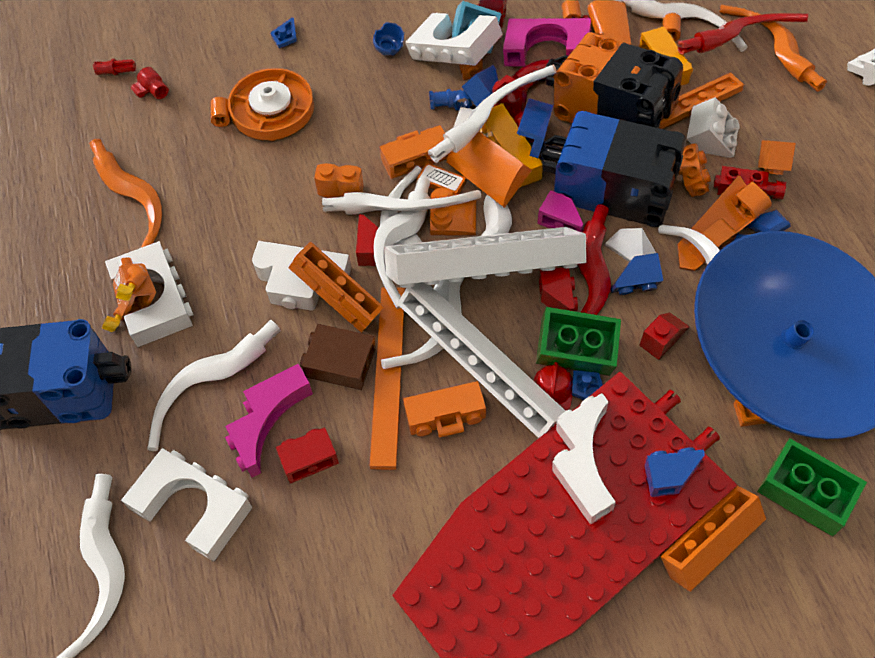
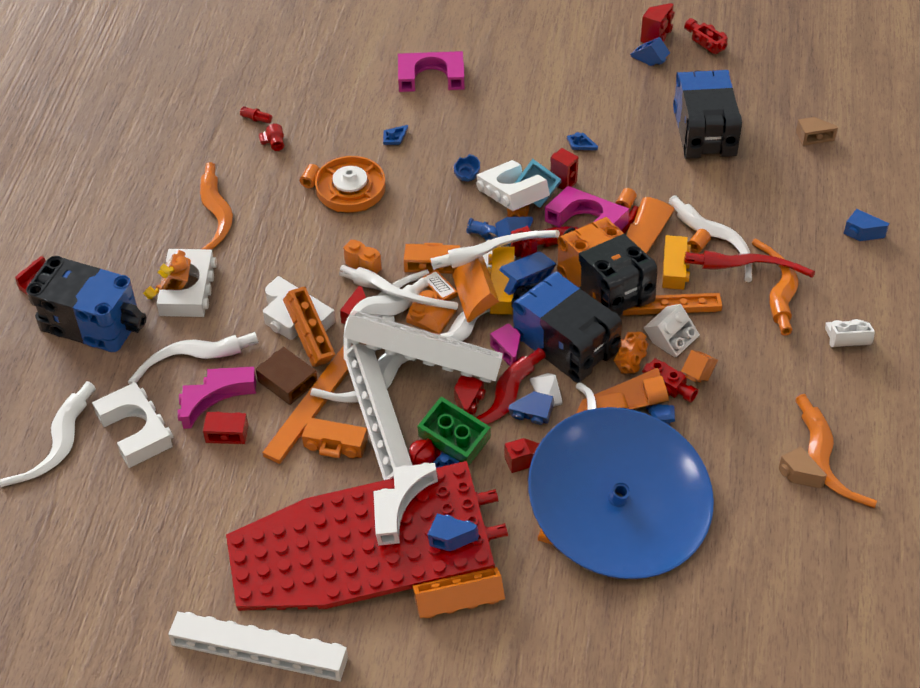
camera: 25 degrees right, 10 degrees down
green brick [757,438,867,537] -> none

